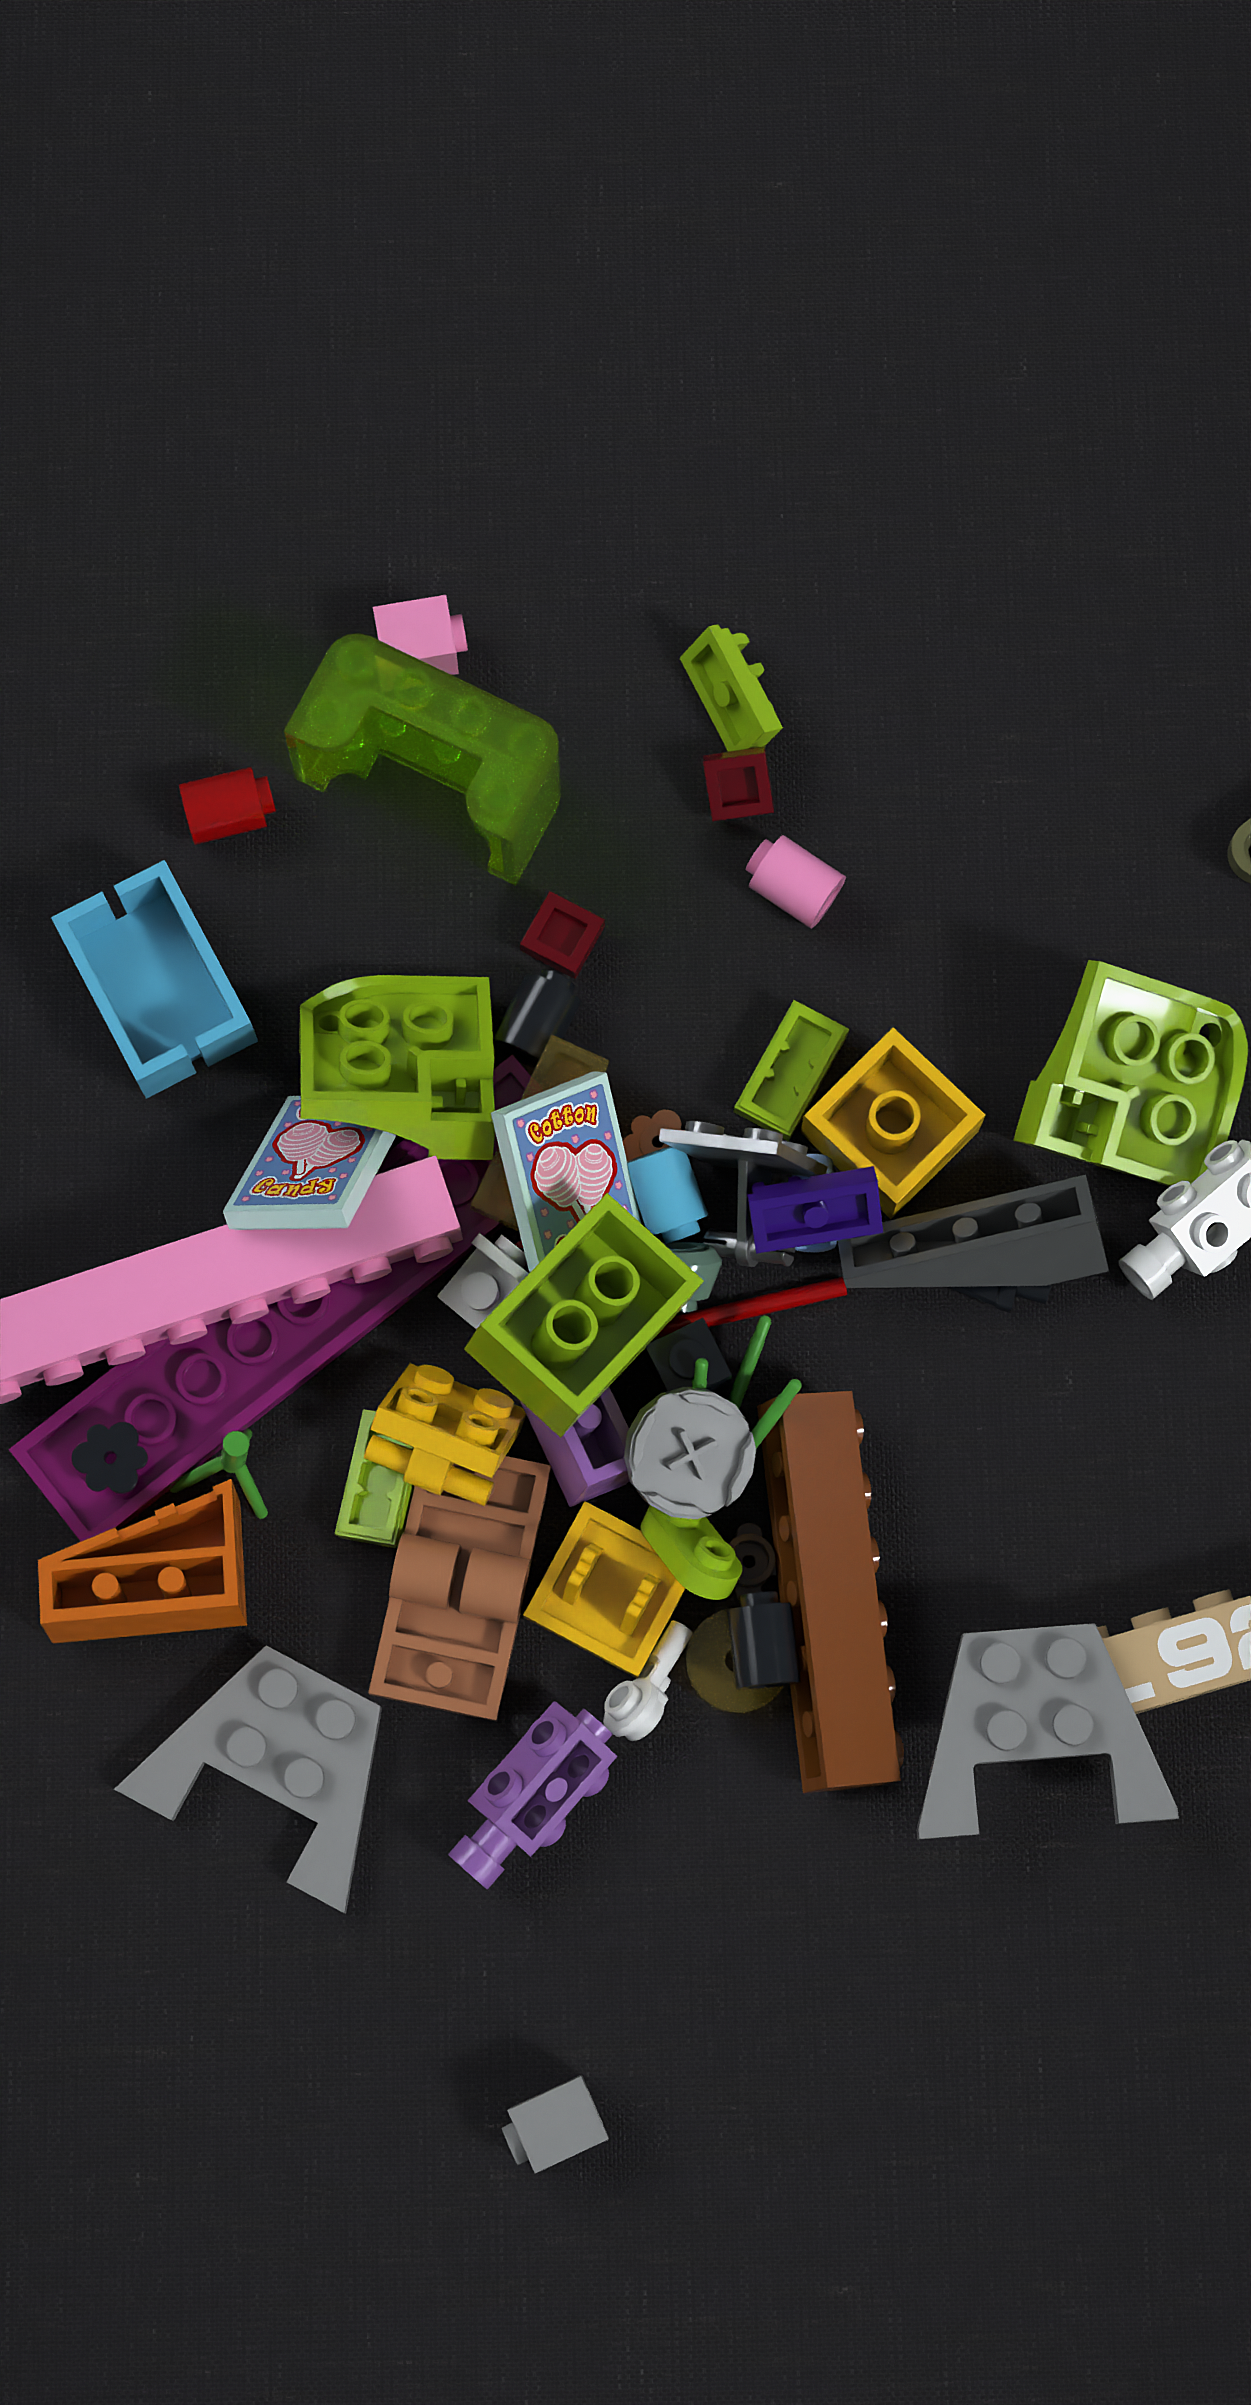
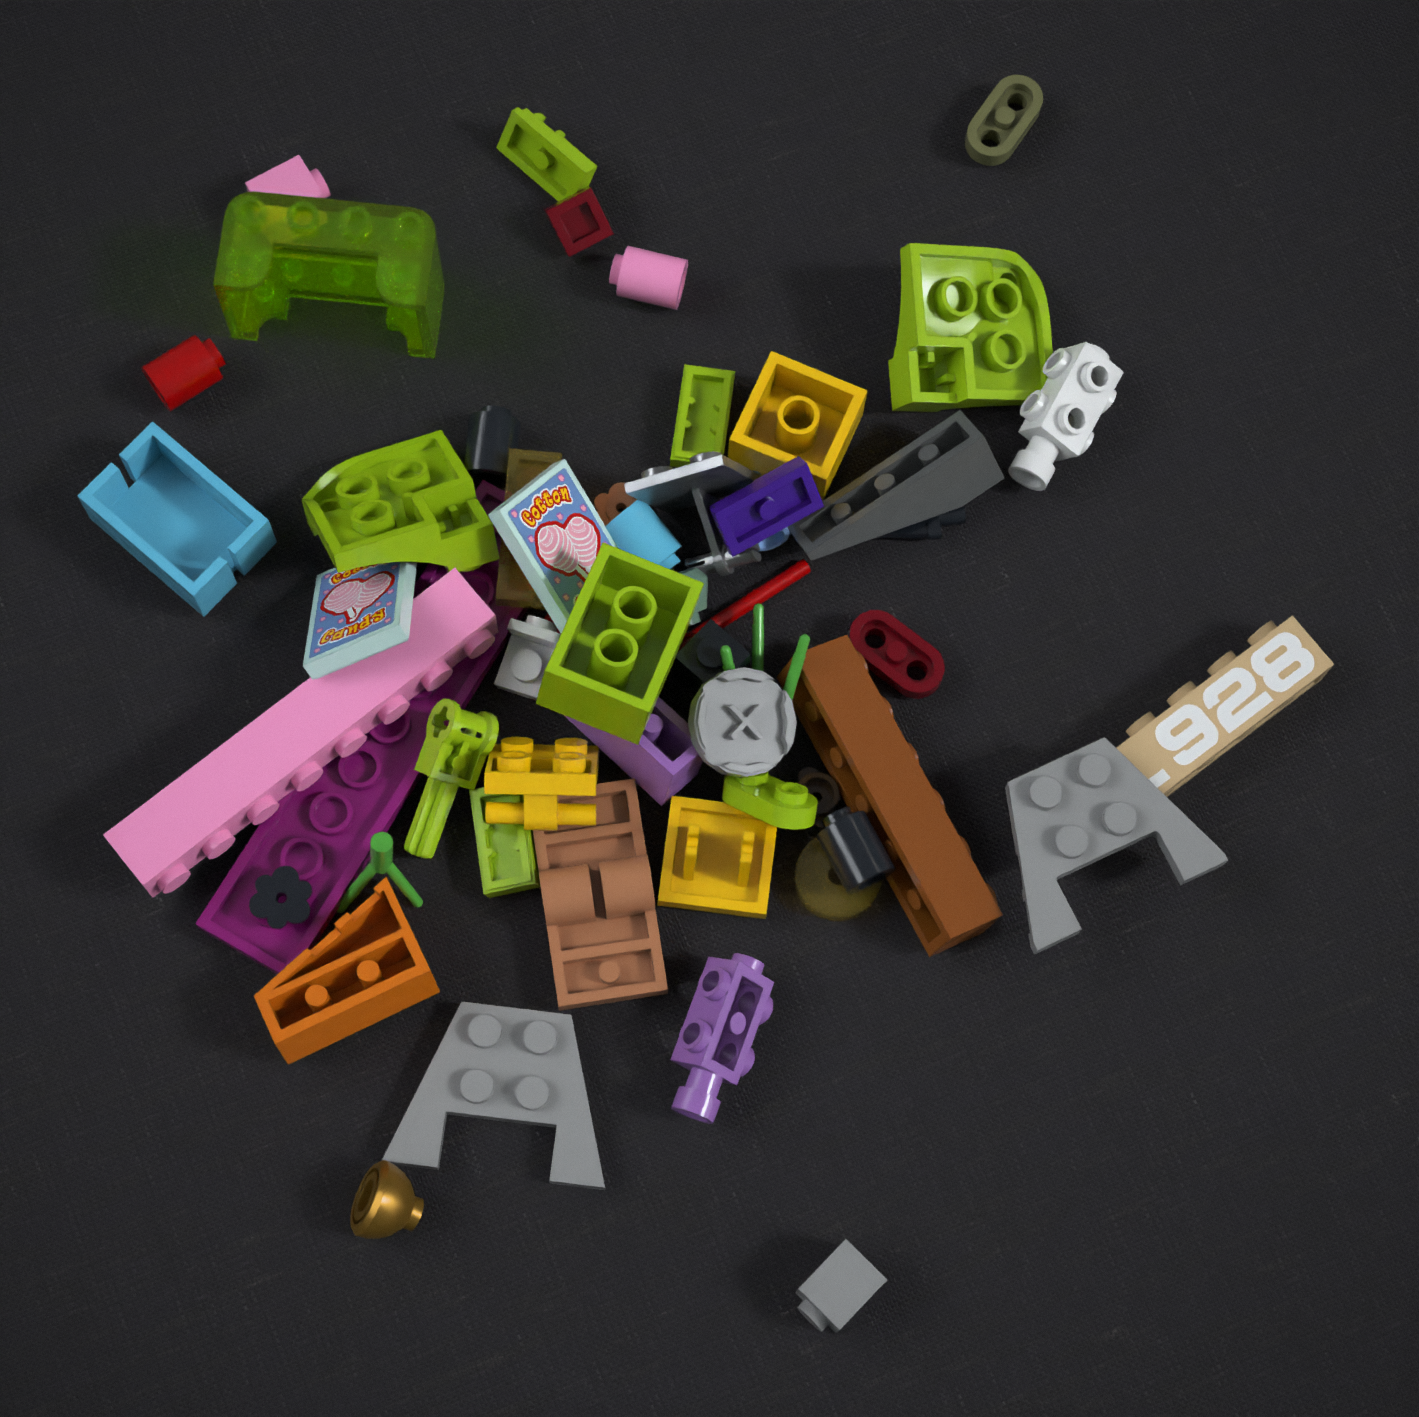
camera: 25 degrees left, 5 degrees down
dark red plate [520,891,605,979] -> none
white plate [603,1620,693,1741] -> none
none -> pearl gold brick [350,1160,424,1239]
none -> lime connector [404,699,499,859]
none -> dark red plate [848,610,945,699]

